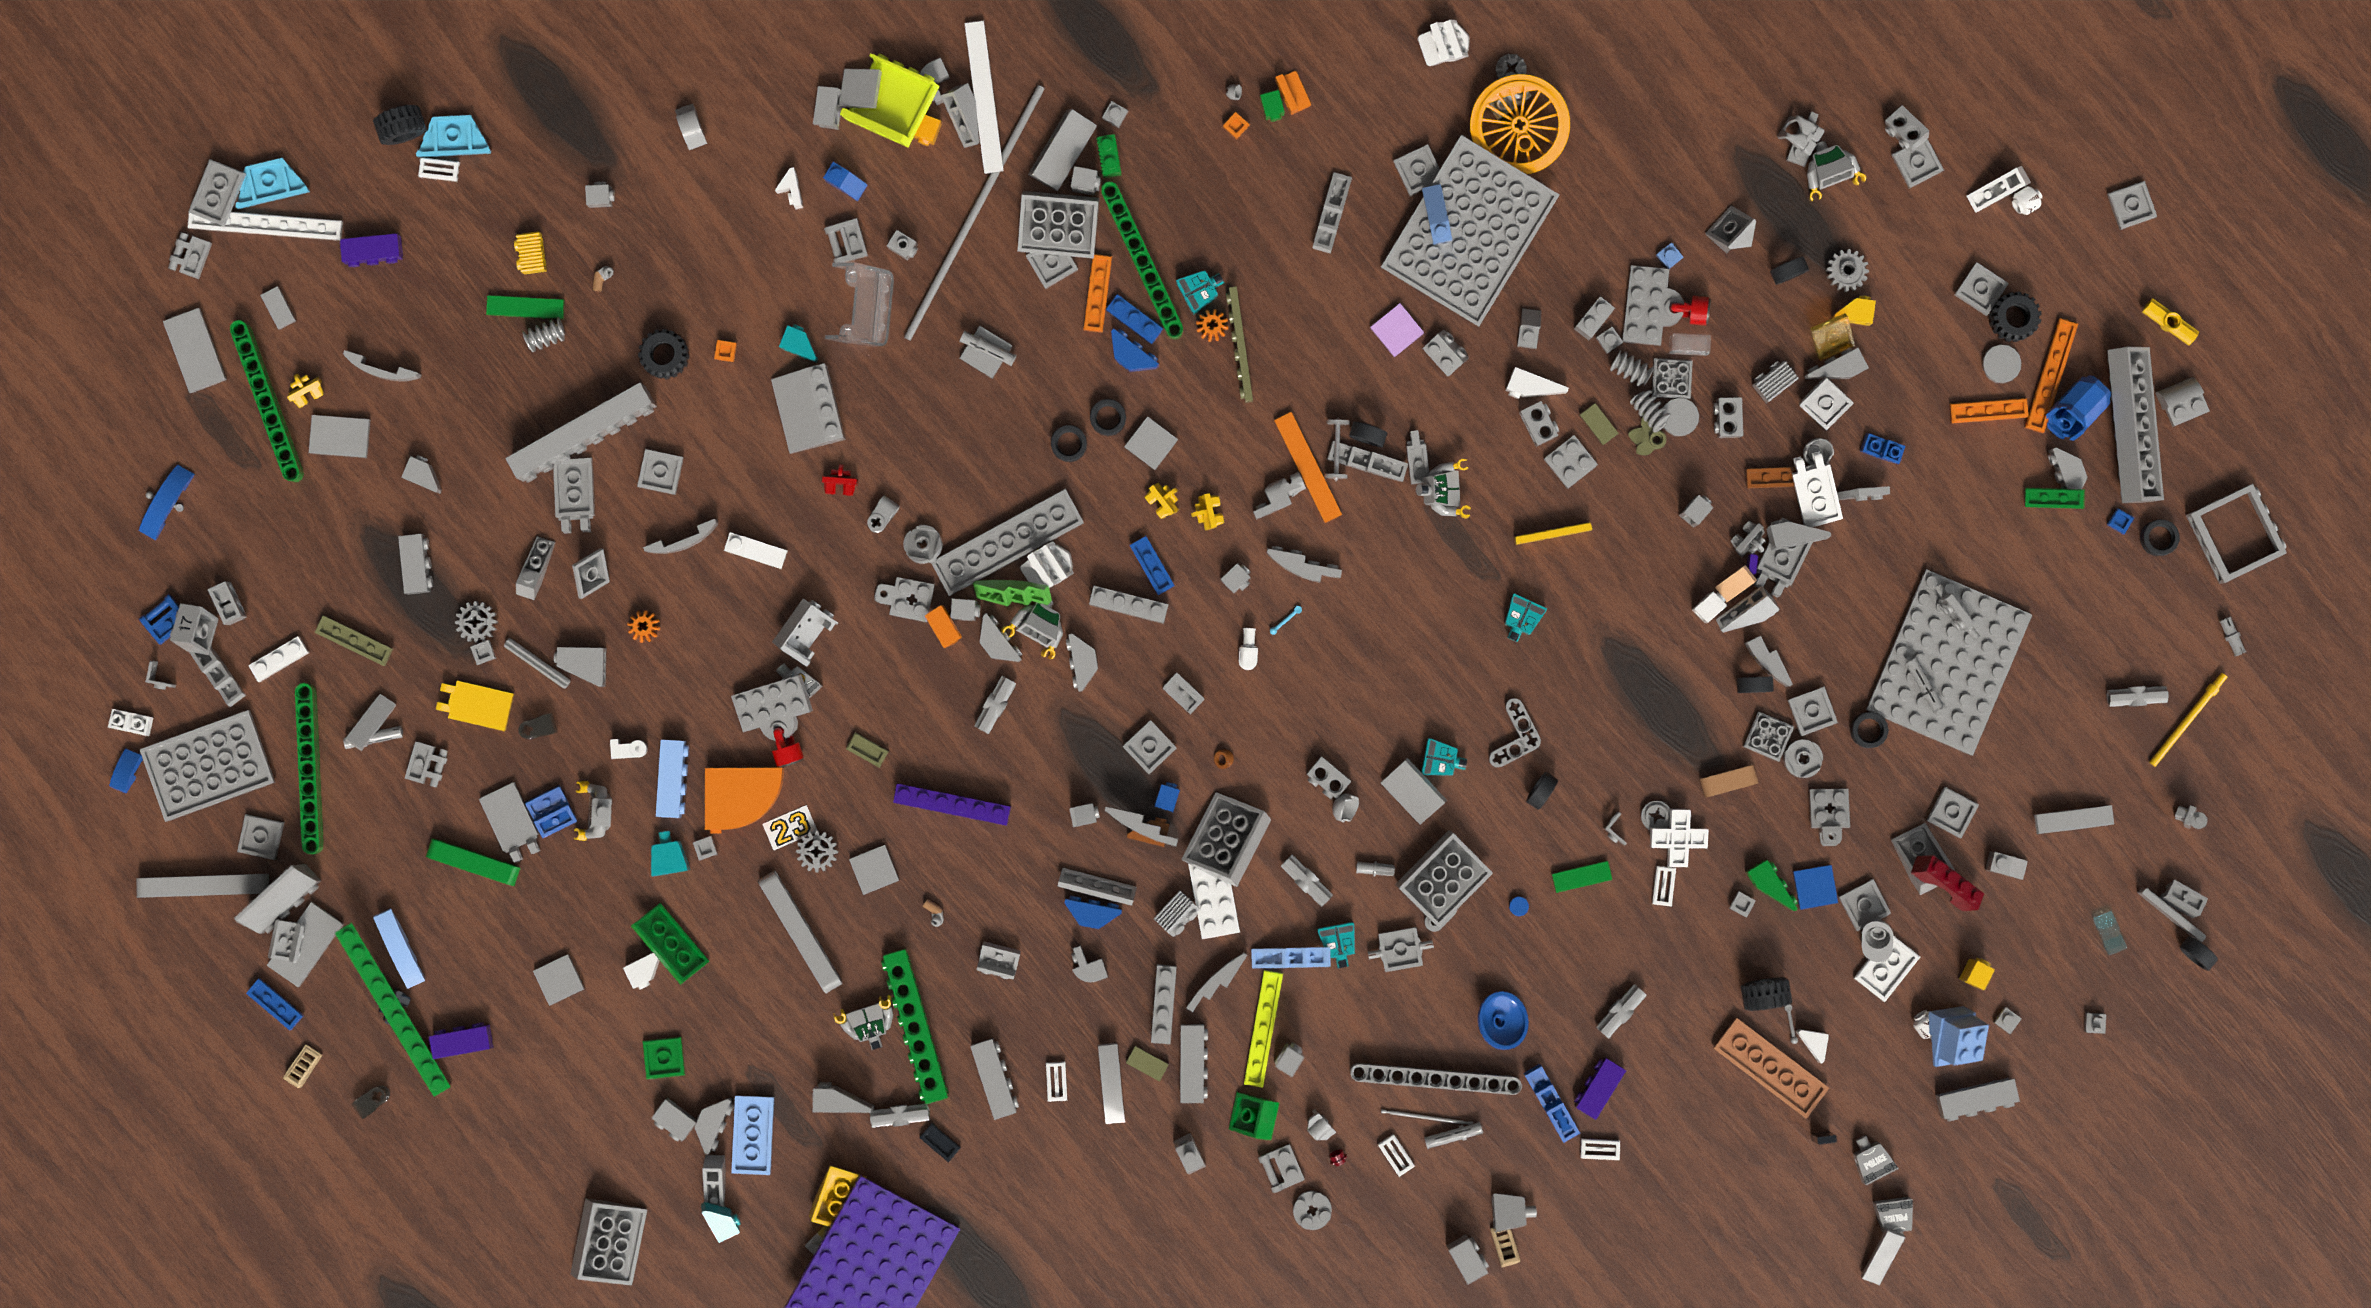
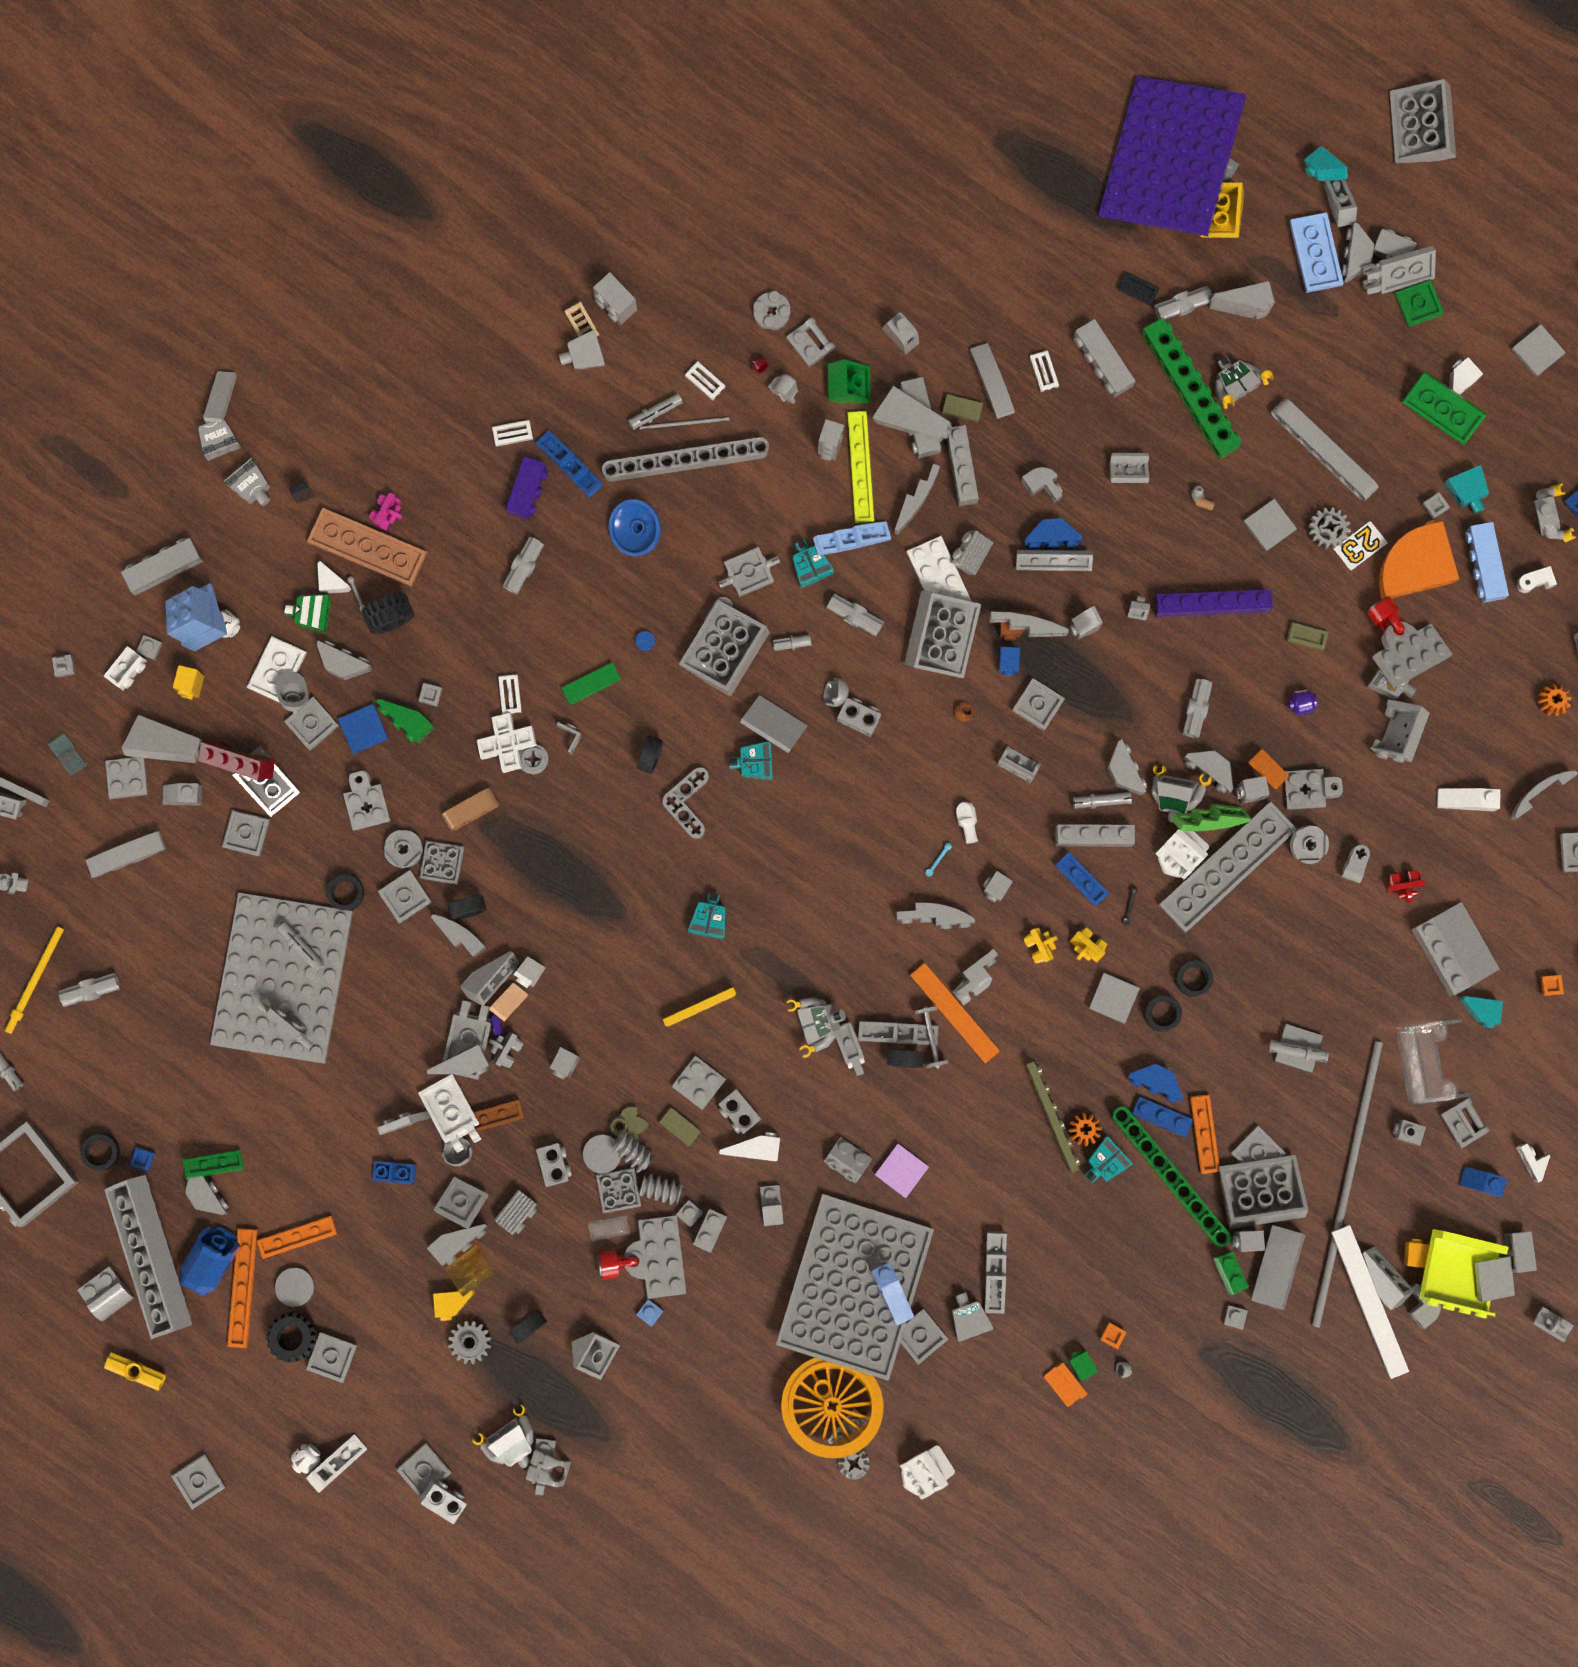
camera: 160 degrees right, 5 degrees down
none -> white bracket [104,646,147,691]
none -> light grey plate [105,757,149,800]
none -> light grey slope [122,715,203,763]
none -> green torso [285,595,331,634]
none -> light grey slope [317,640,372,680]
none -> dark pink hips [369,493,403,531]
none -> light grey slope [872,386,952,442]
none -> light grey torso [952,1292,993,1342]
none -> light grey pin [1073,792,1132,809]
none -> pearl dark grey hinge [1122,886,1138,926]
none -> light grey tile [1127,596,1150,620]
none -> dark purple head [1288,690,1317,715]
none -> light grey tile [1363,246,1436,295]
none -> light grey hips [1532,1307,1574,1342]

